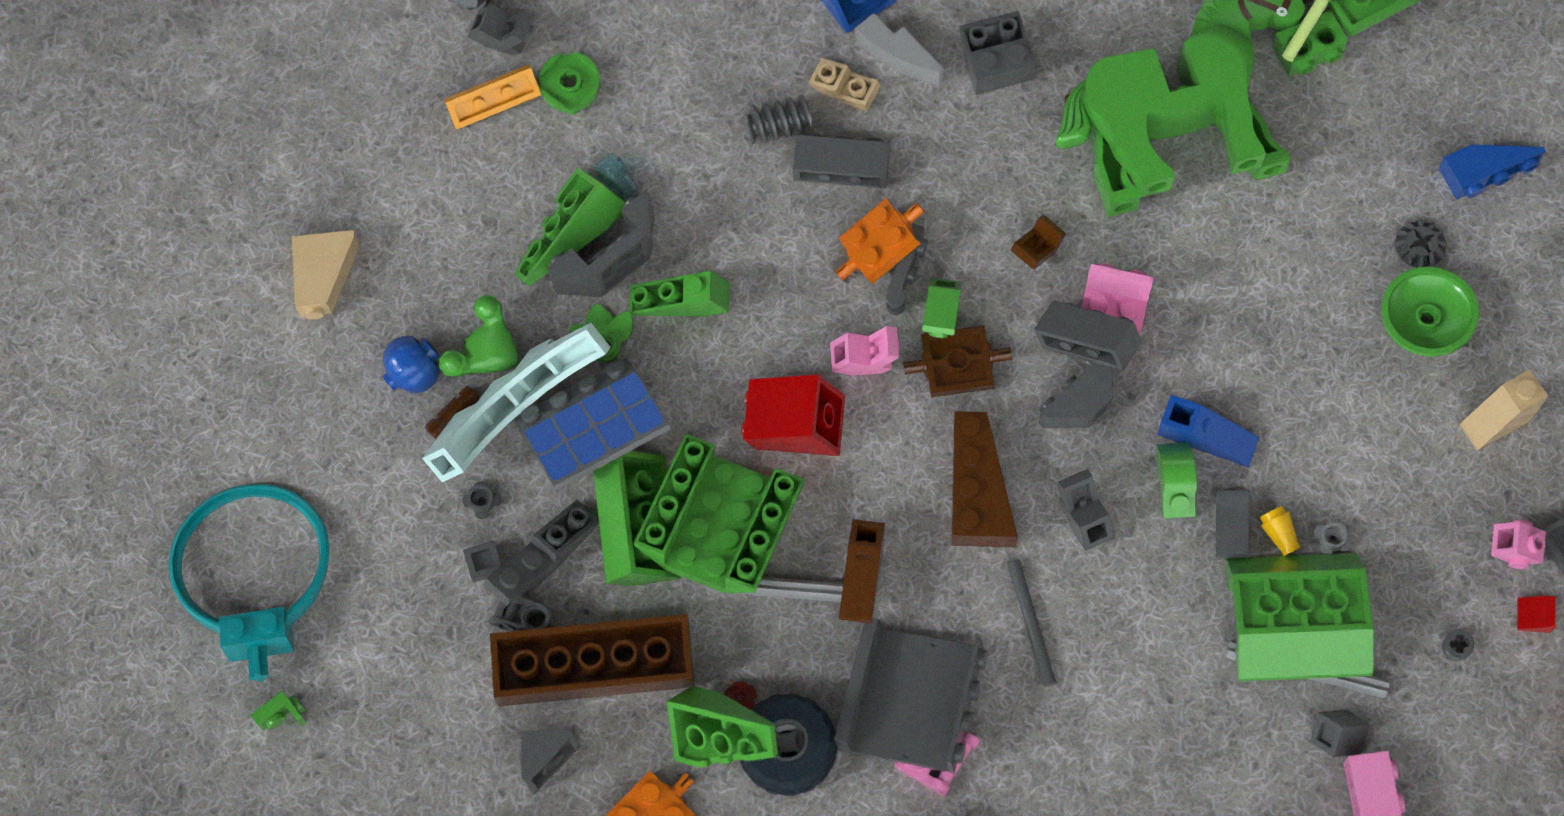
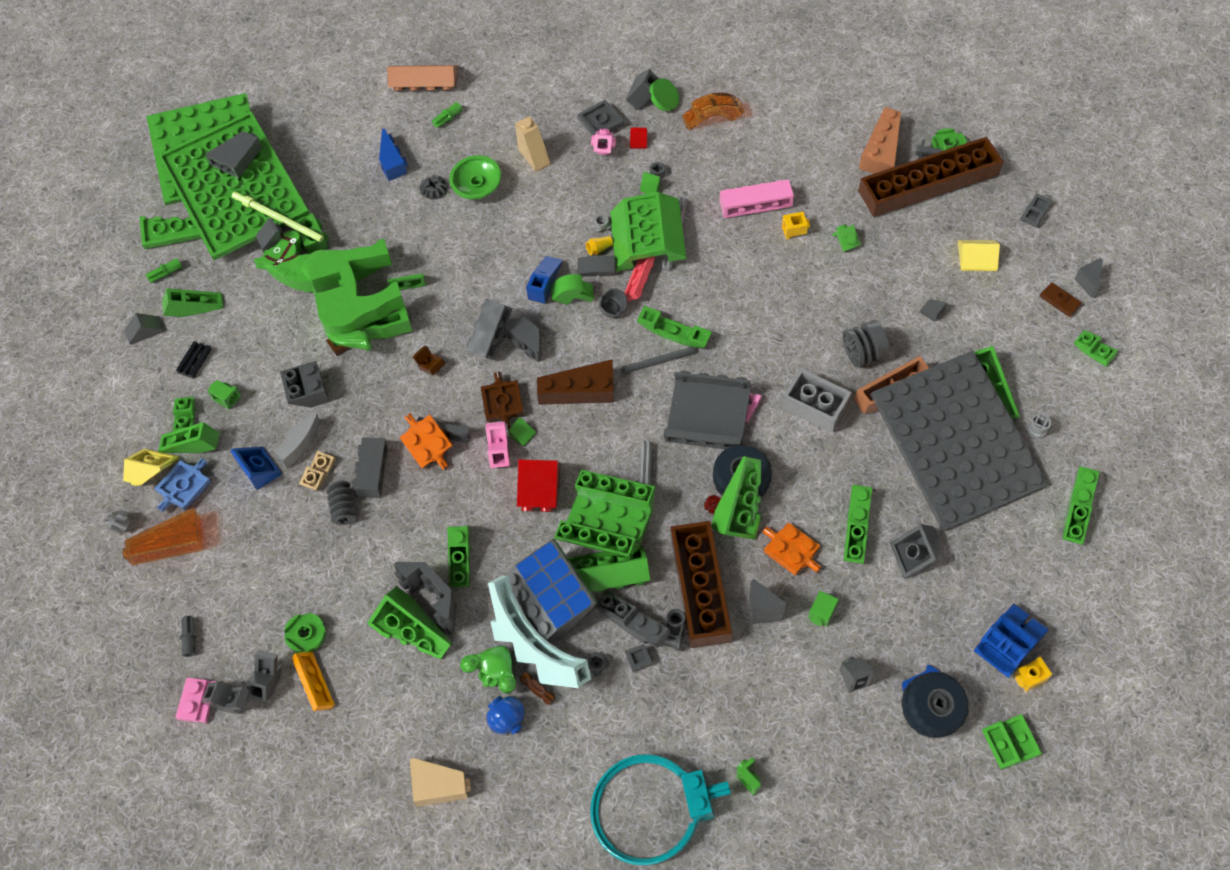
camera: 95 degrees left, 10 degrees down
bright green plate [570,304,633,363] -> none
clear light blue cone [594,153,639,200] -> none
reddish brown slope [839,519,885,624] -> none
bright green slope [922,278,962,338] -> none
dark grey brick [1058,469,1115,551] -> none
bright pink bracket [1081,263,1154,334] -> none
dark grey panel [1310,710,1370,757] -> none
none -> bright green slope [387,274,426,290]
none -> bright green slope [508,418,536,446]
none -> dark grey hair [599,288,627,318]
none -> coral plate [624,256,656,302]
none -> bright green slope [637,306,712,348]
none -> bright green slope [640,172,660,194]

